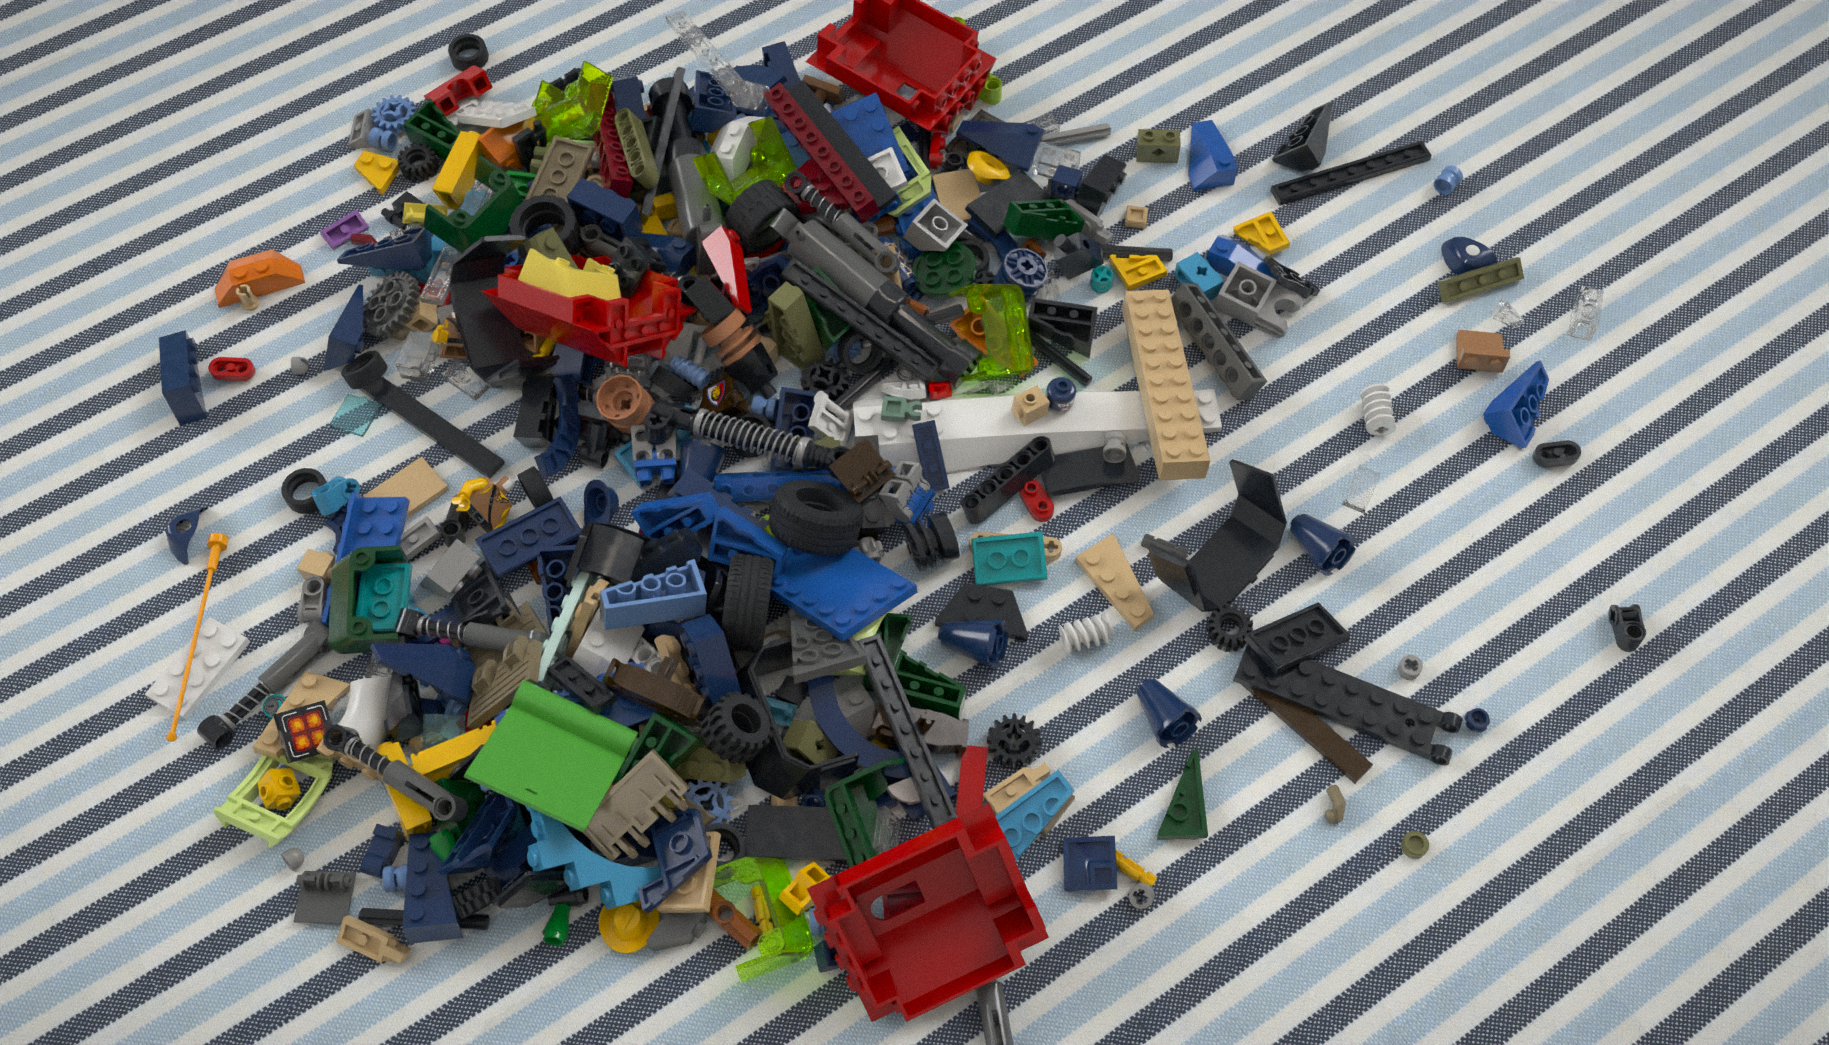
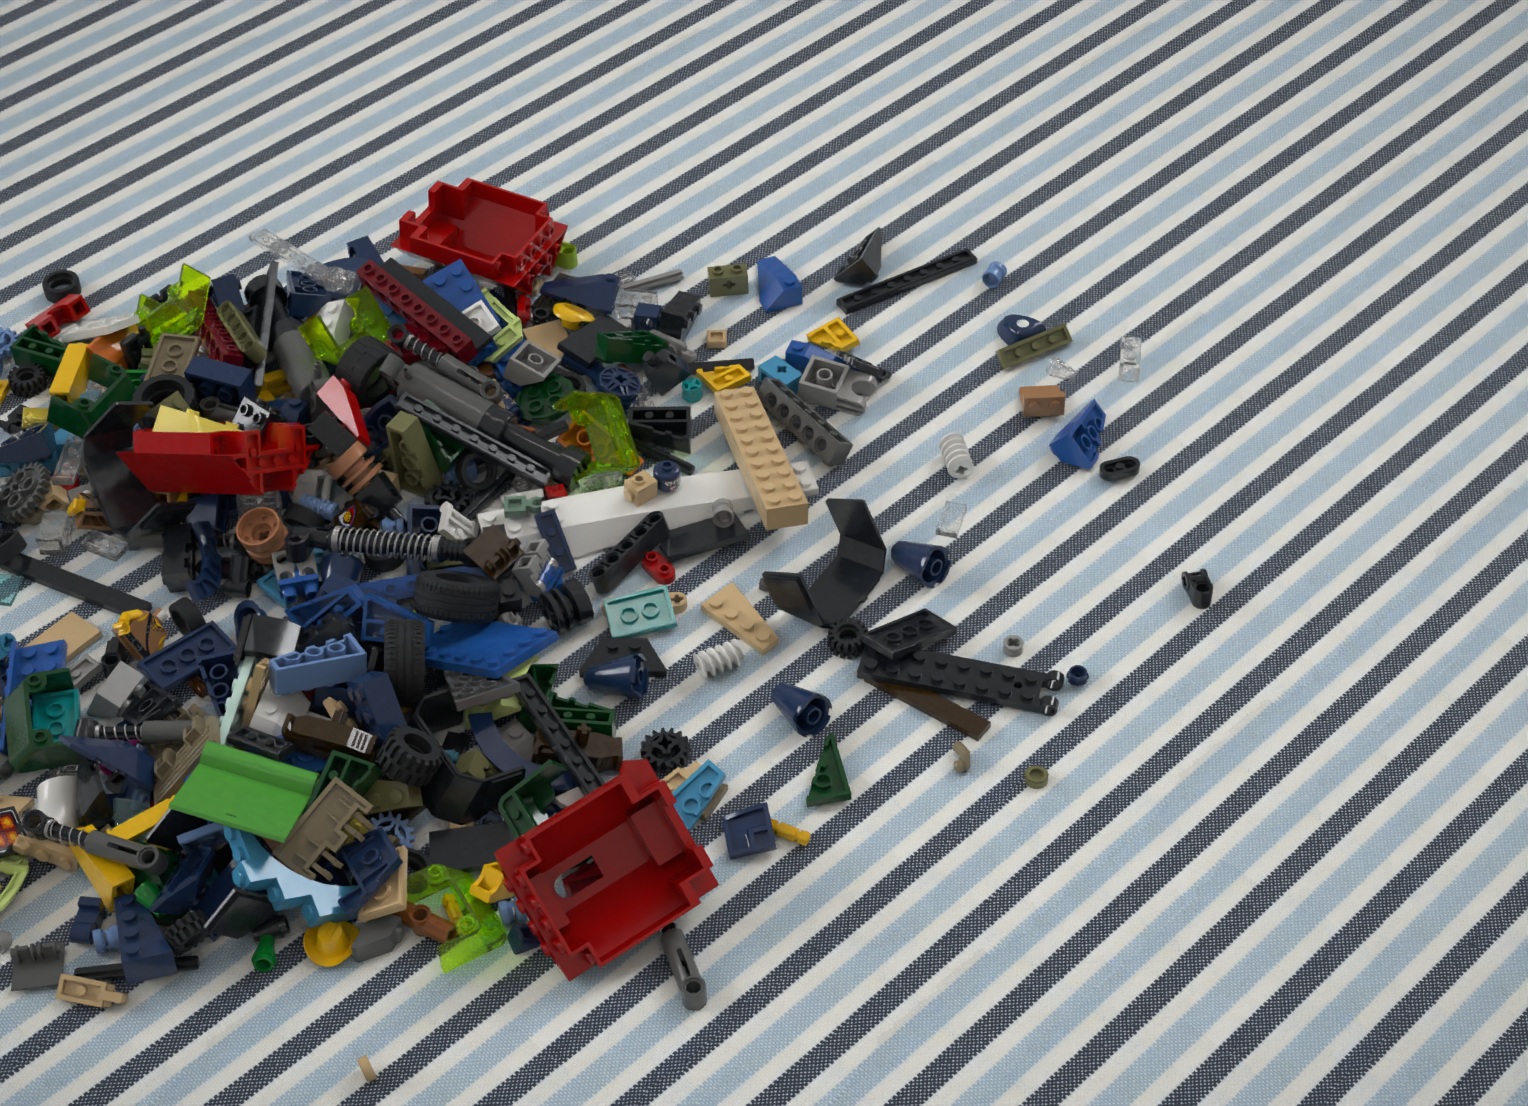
camera: 10 degrees left, 15 degrees down
light grey bush [1129,883,1155,909] -> none

